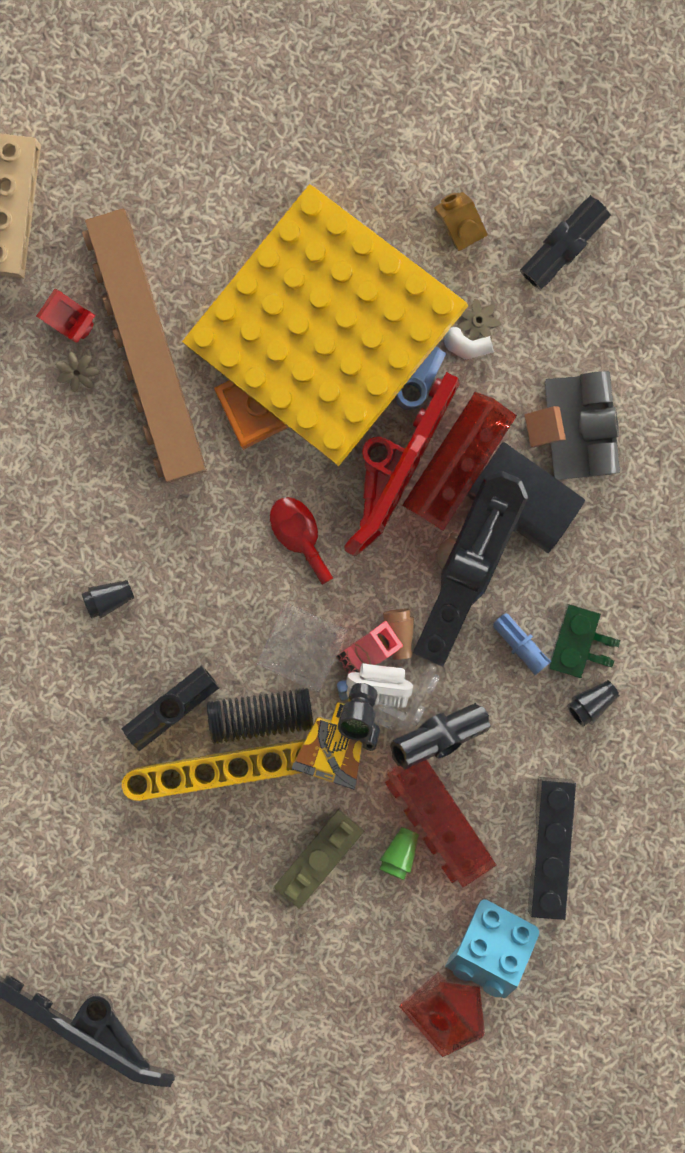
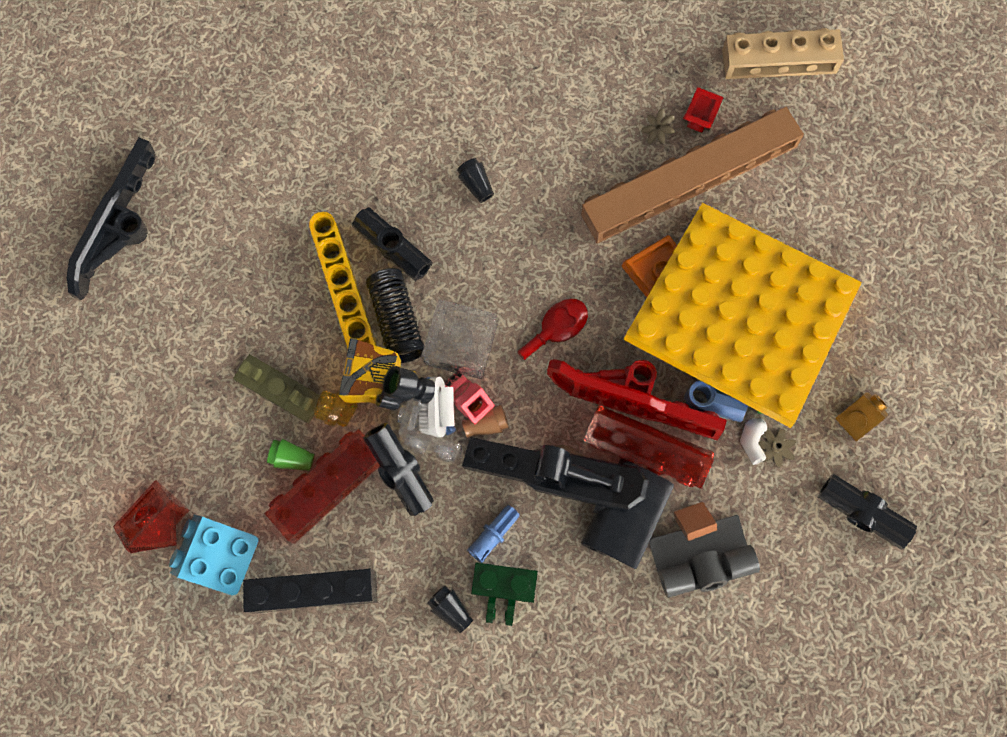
camera: 85 degrees right, 15 degrees down
none -> clear yellow piece [314,390,358,427]

